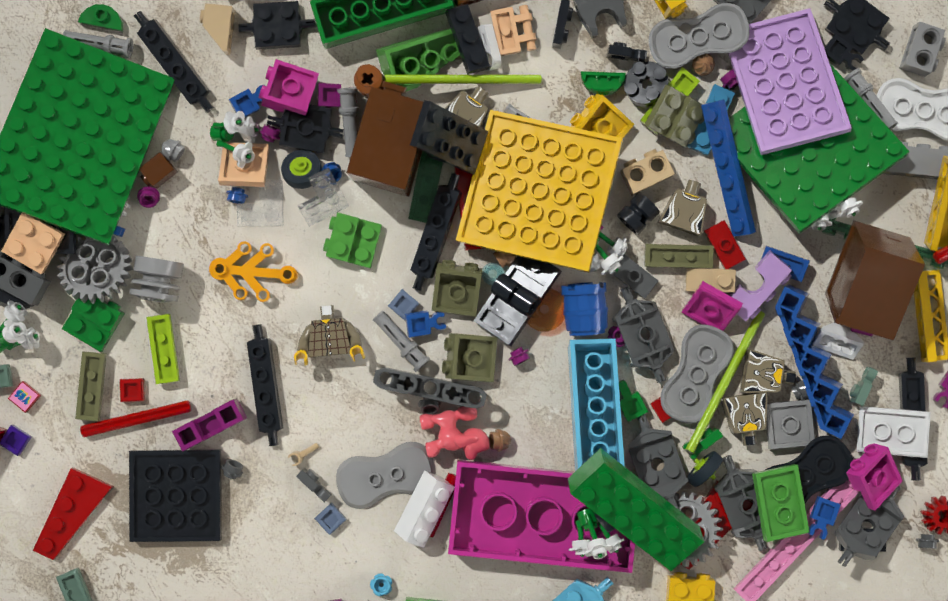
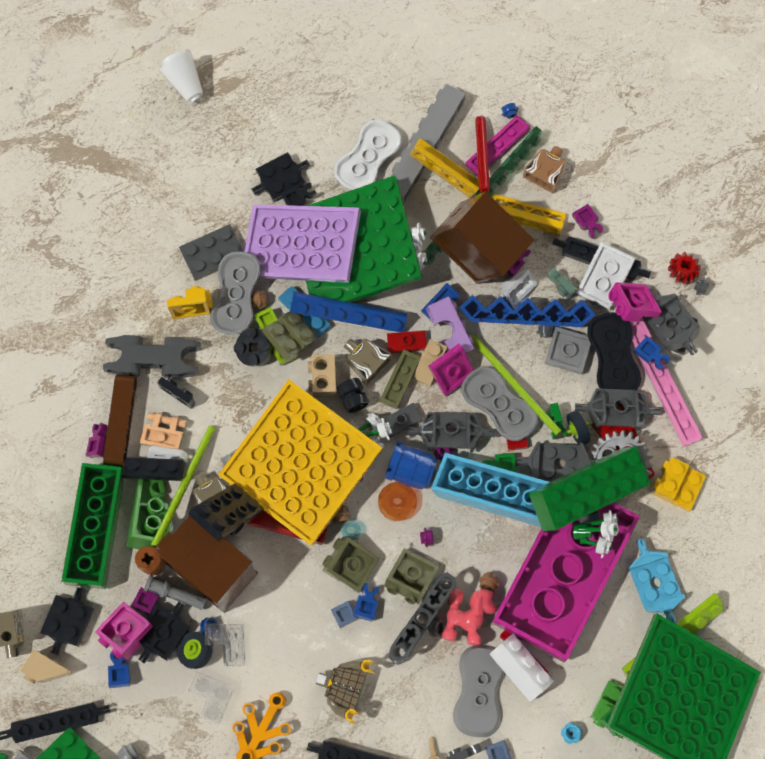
camera: 70 degrees left, 15 degrees down
white plant [210,111,259,168] -> none
light nougat plate [218,142,269,187] -> none
blue plate [226,187,248,204] -> none
magenta plate [259,124,281,143] -> none
bright green plate [323,212,382,268] -> none
light grey pin [373,311,430,372] -> none
clear green slope [408,151,444,223] -> none
black plate [410,172,462,291] -> none
plate [474,256,562,346] -> none
yellow plate [570,94,634,139] -> none
green plate [581,71,626,96] -> none
black plate [606,42,647,62] -> none
magenta plate [720,70,738,90] -> none
dark tan torso [721,393,767,446] -> none
dark tan torso [740,349,796,393] -> none
bright green plate [752,464,810,542] -> none
light grey pin [844,68,898,130] -> none
light grey brick [899,22,946,77] -> none

